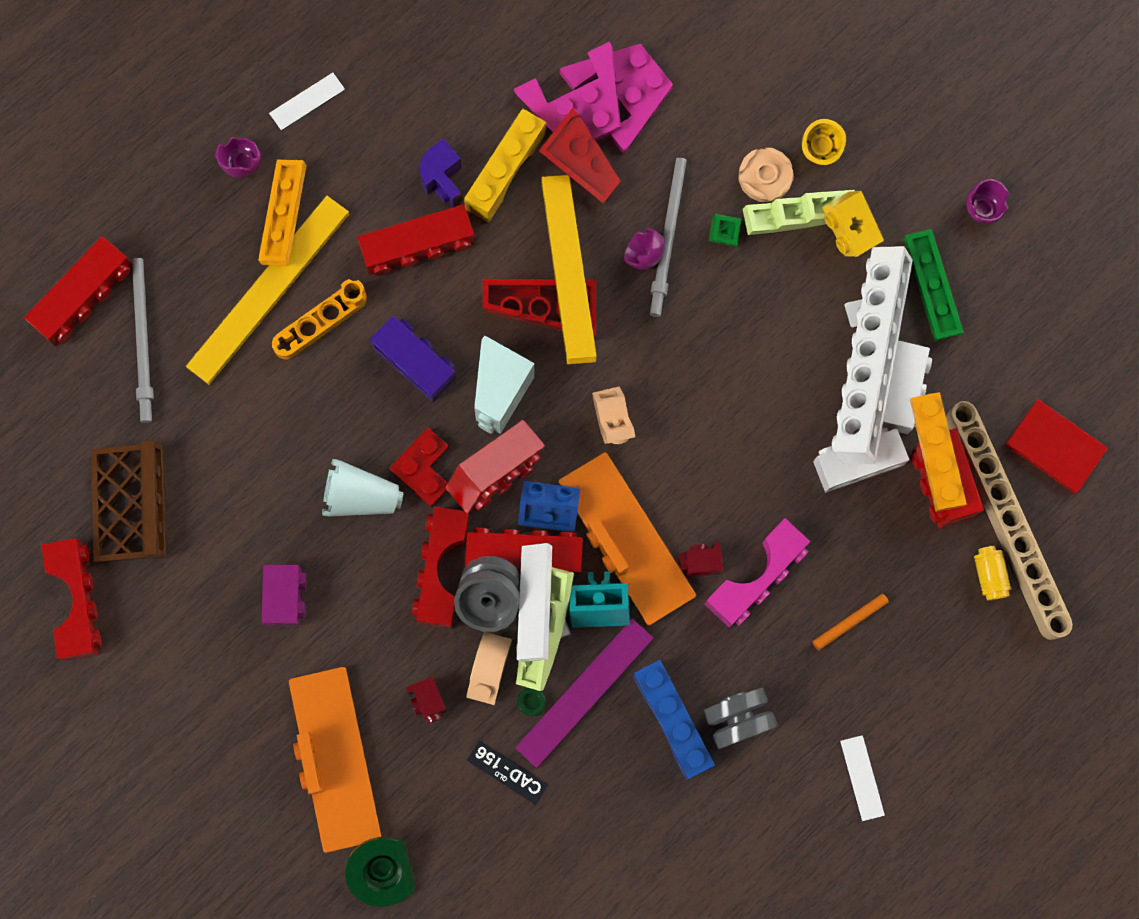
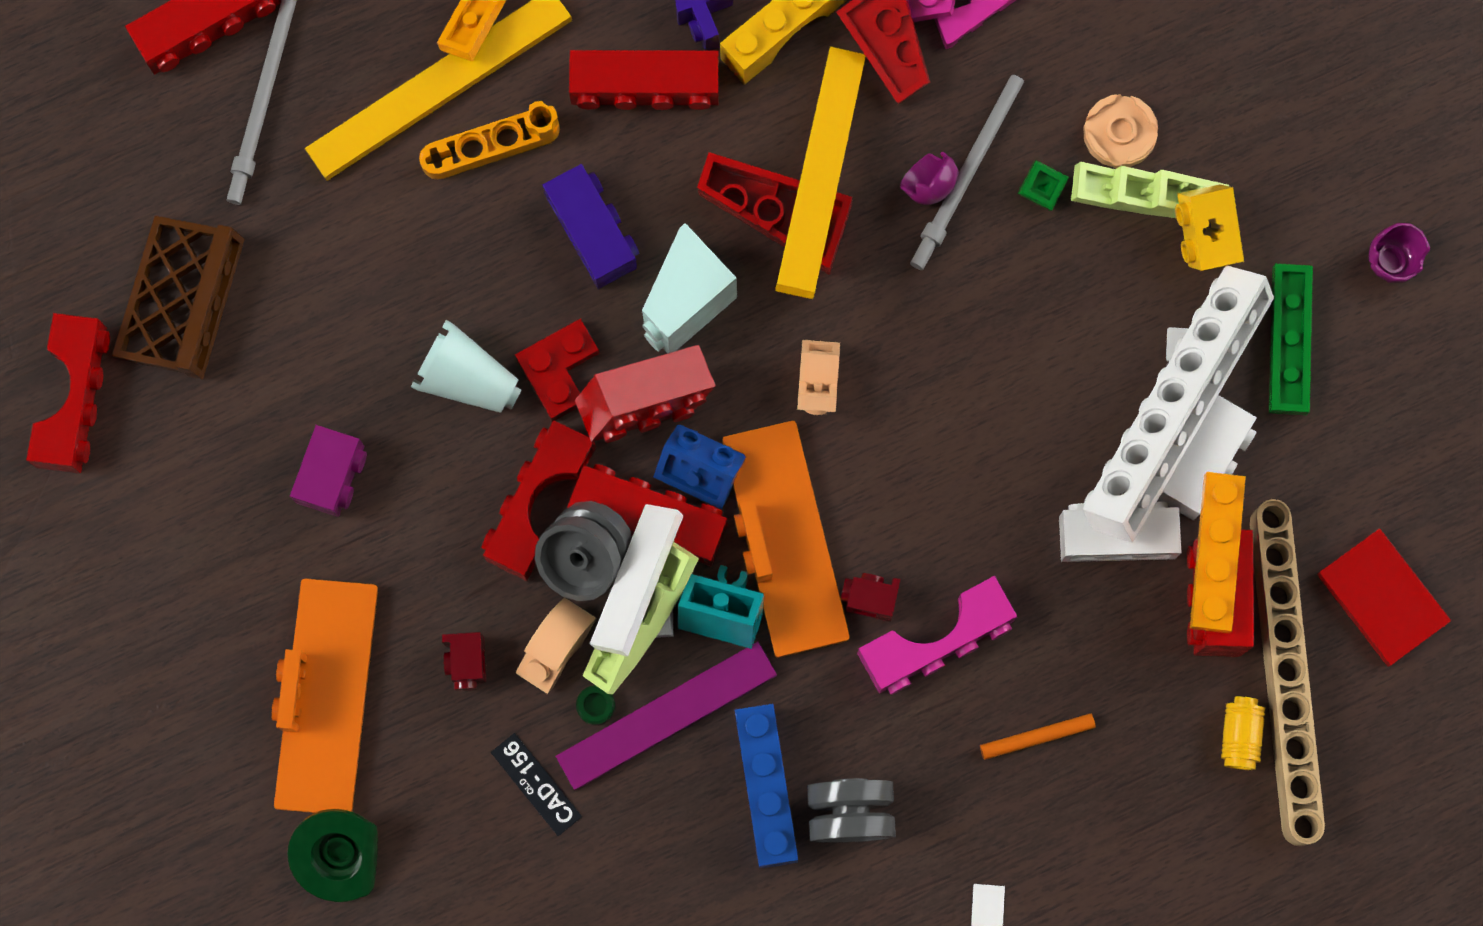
camera: 25 degrees right, 0 degrees up
yellow helmet [802,119,846,165] -> none

